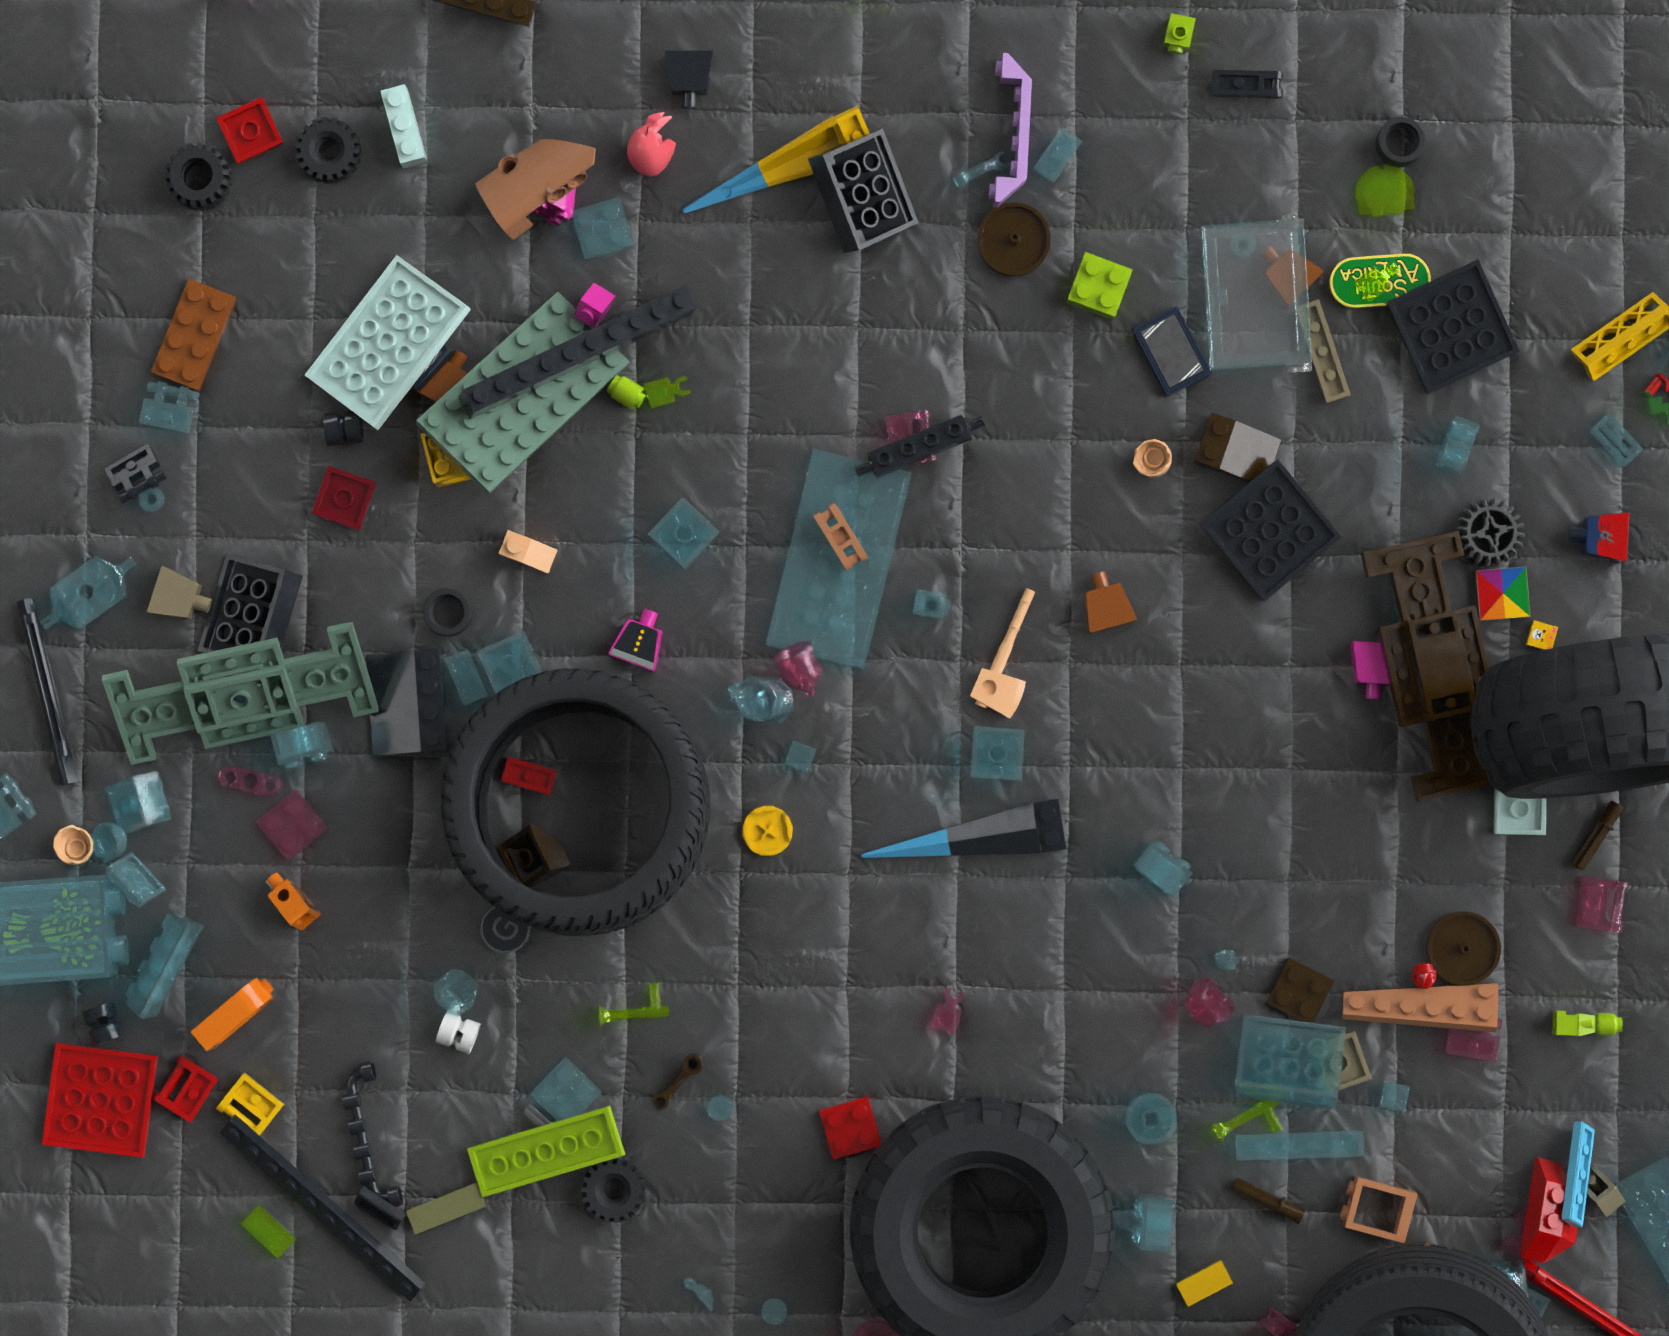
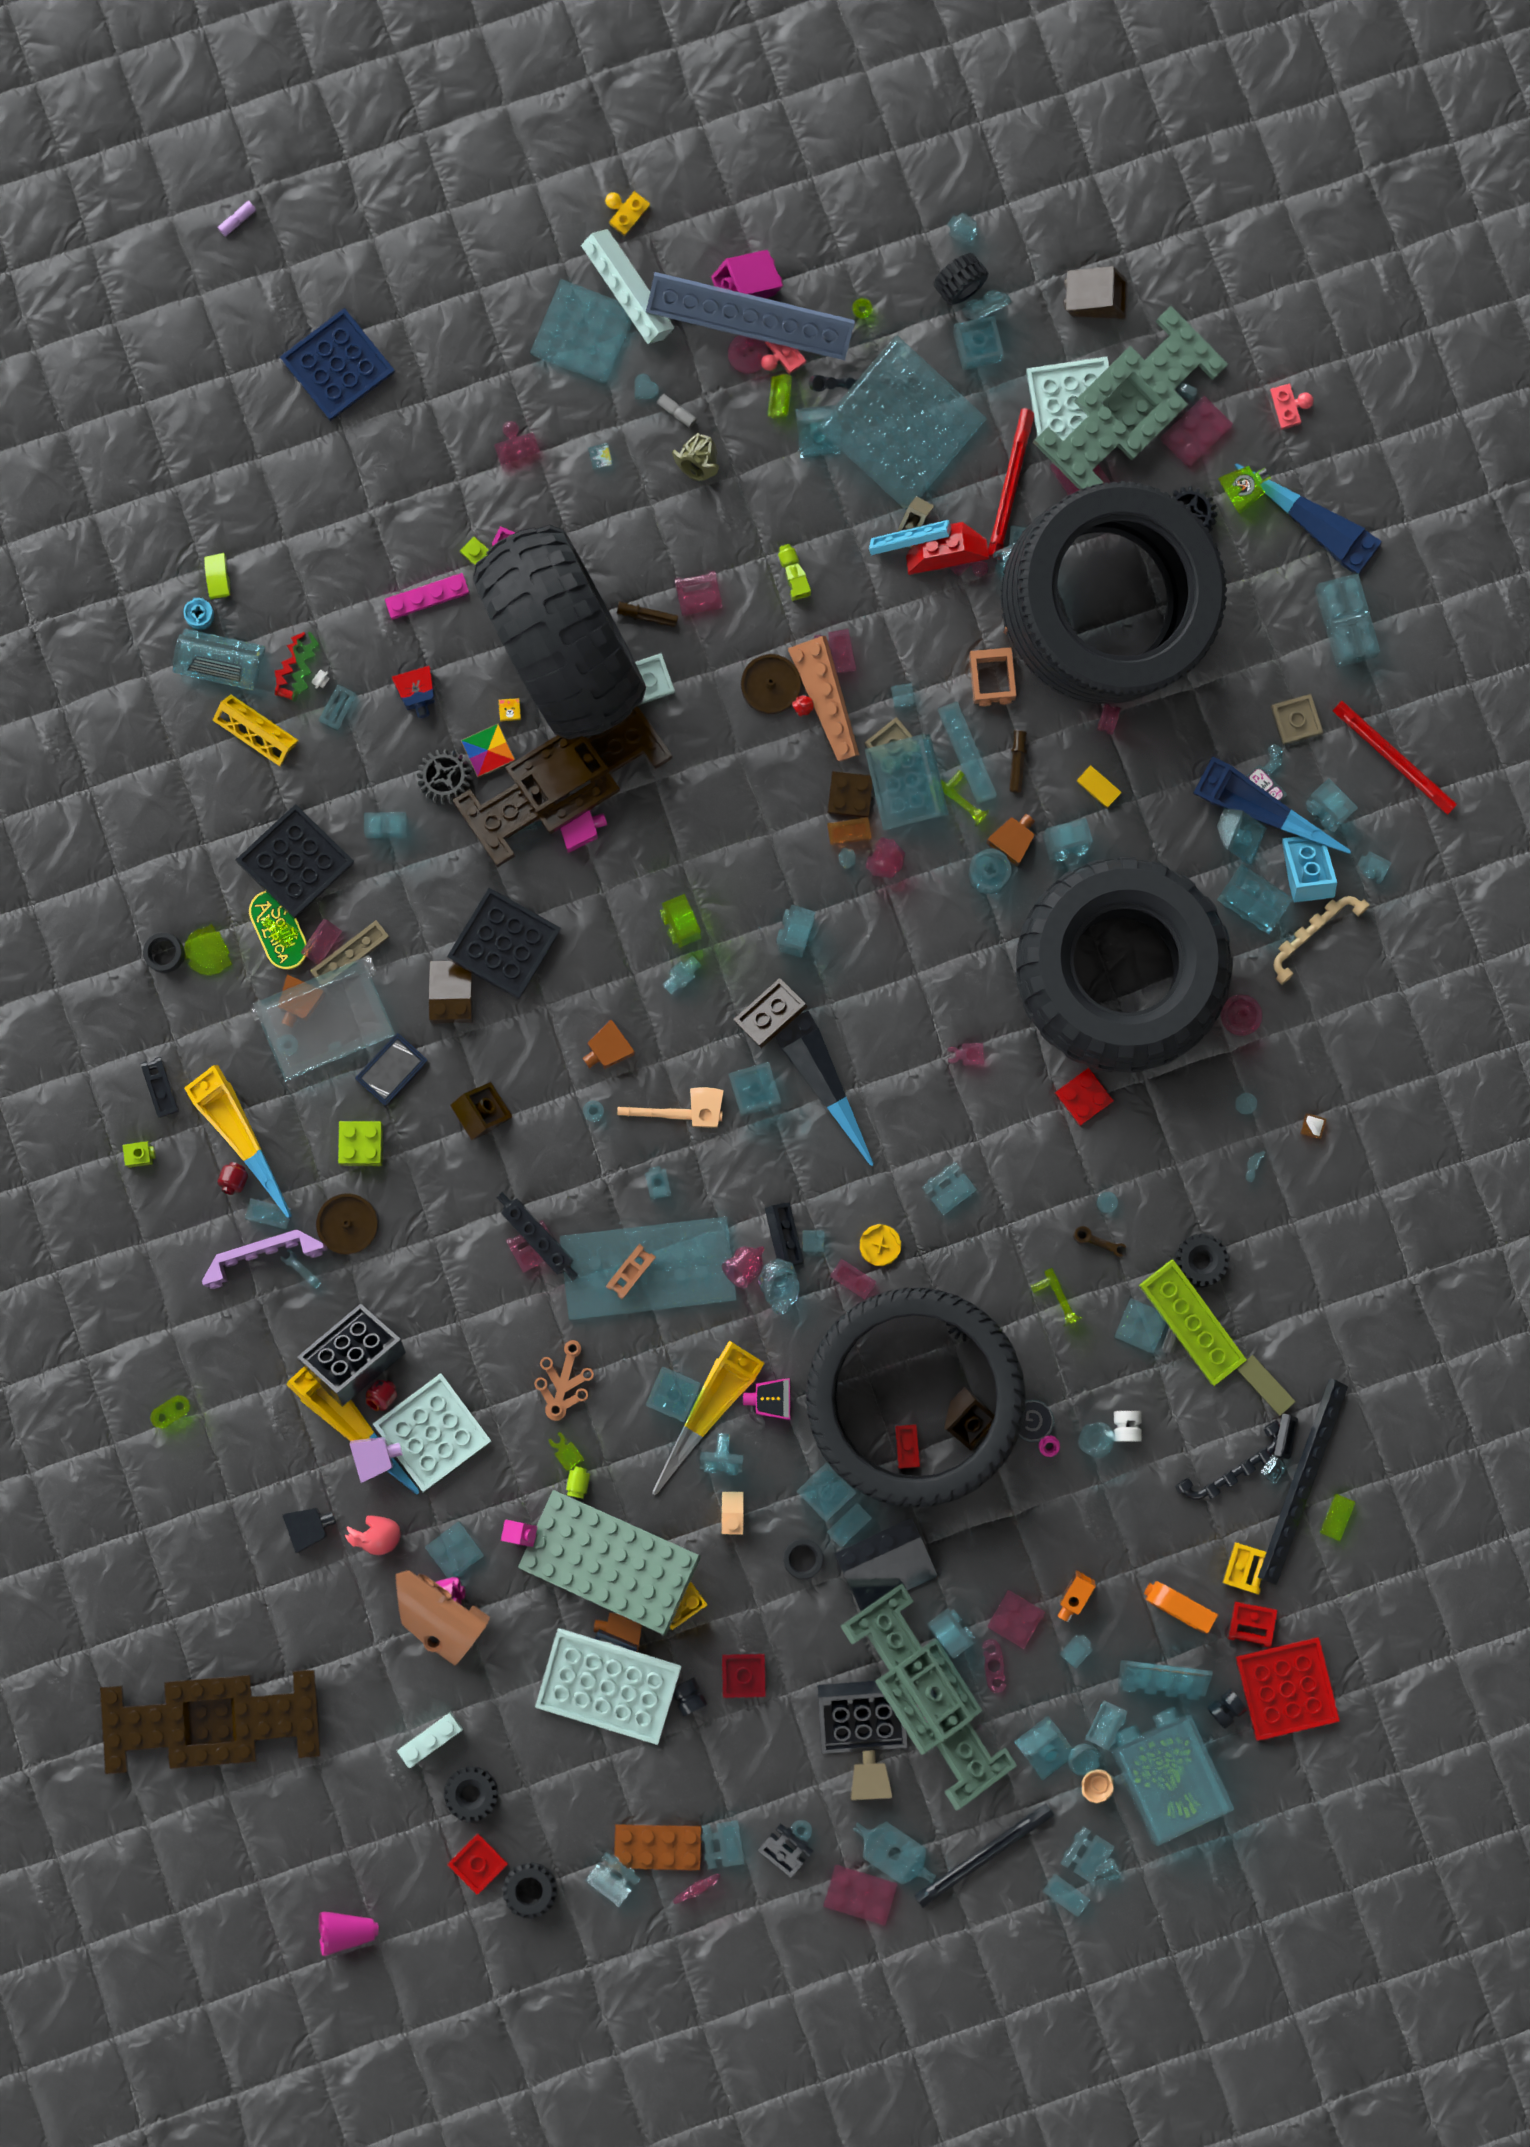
camera: 115 degrees left, 5 degrees down
black brick [458,285,698,419] -> none
light nougat hair [1133,439,1172,478] -> none
none -> yellow plate [184,1065,292,1218]
none -> dark red head [217,1162,248,1195]
none -> clear pink plate [301,919,342,965]
none -> white plate [311,669,329,689]
none -> lavender torso [350,1437,403,1482]
none -> dark red head [366,1380,397,1411]
none -> light aqua plate [373,1373,491,1492]
none -> dark brown slope [450,1082,513,1140]
none -> nougat plant [535,1340,594,1421]
none -> clear light blue plate [583,1100,604,1122]
none -> clear light blue plate [585,1852,641,1907]
none -> yellow plate [652,1341,765,1495]
none -> clear neon green brick [660,894,702,948]
none -> clear light blue axle [662,956,702,994]
none -> clear pink piece [673,1874,720,1904]
none -> clear light blue plate [700,1433,743,1475]
none -> plate [733,978,808,1049]
none -> black slope [765,1202,804,1269]
none -> clear pink plate [823,1864,897,1925]
none -> clear orange plate [827,818,871,845]
none -> clear pink plate [830,1259,876,1300]
none -> clear light blue plate [922,1162,977,1216]
none -> dark orange torso [986,814,1035,867]
none -> dark pink plate [1039,1436,1060,1457]
none -> clear light blue brick [1059,1635,1093,1669]
none -> clear light blue tile [1261,1456,1287,1484]

